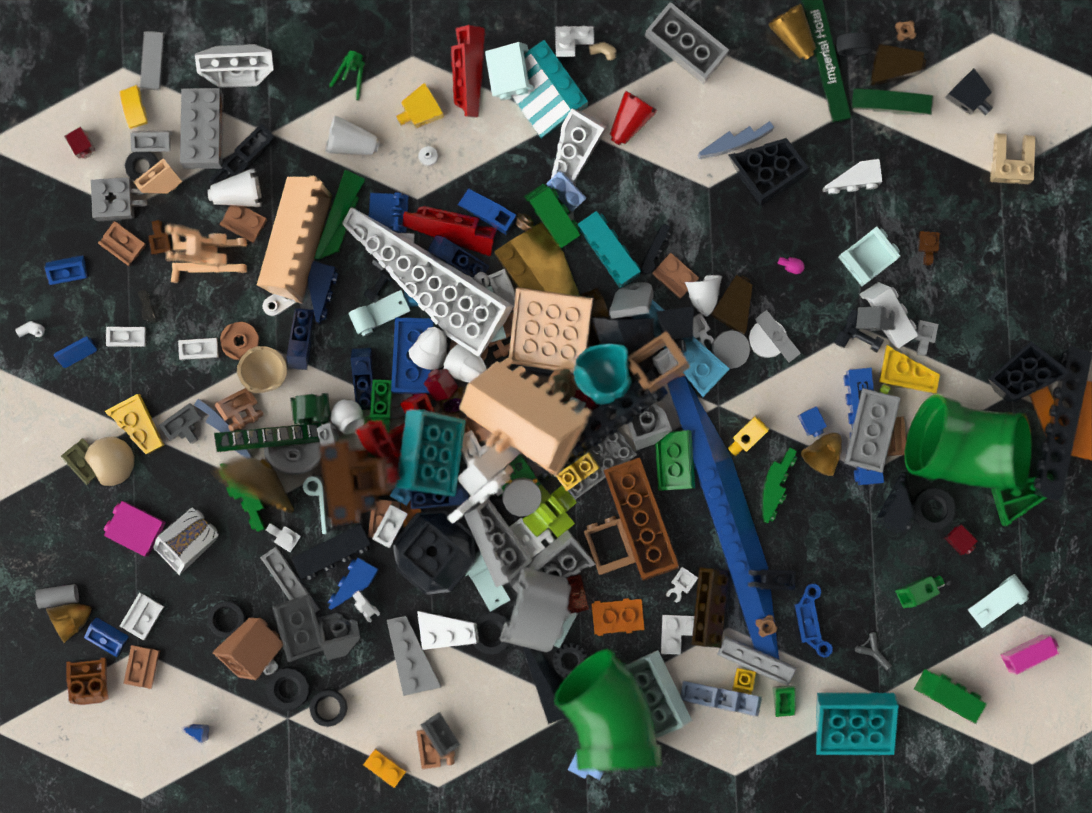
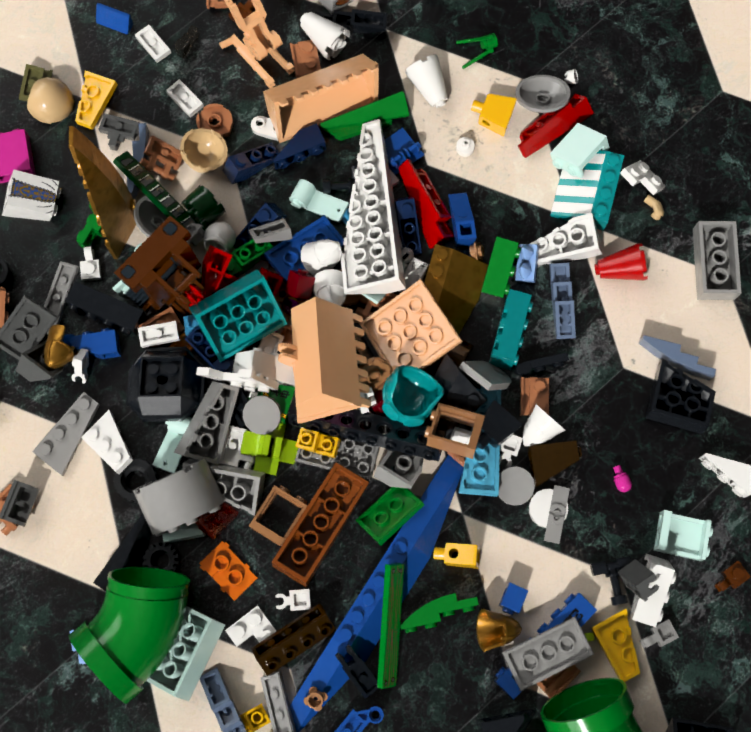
camera: 45 degrees right, 10 degrees down
none -> pearl gold helmet [44,325,79,369]
none -> light grey slope [249,218,292,243]
none -> green tile [377,563,404,689]
none -> light grey dish [516,75,571,113]
none -> sand blue slope [549,263,576,339]
none -> white hinge [564,69,579,84]

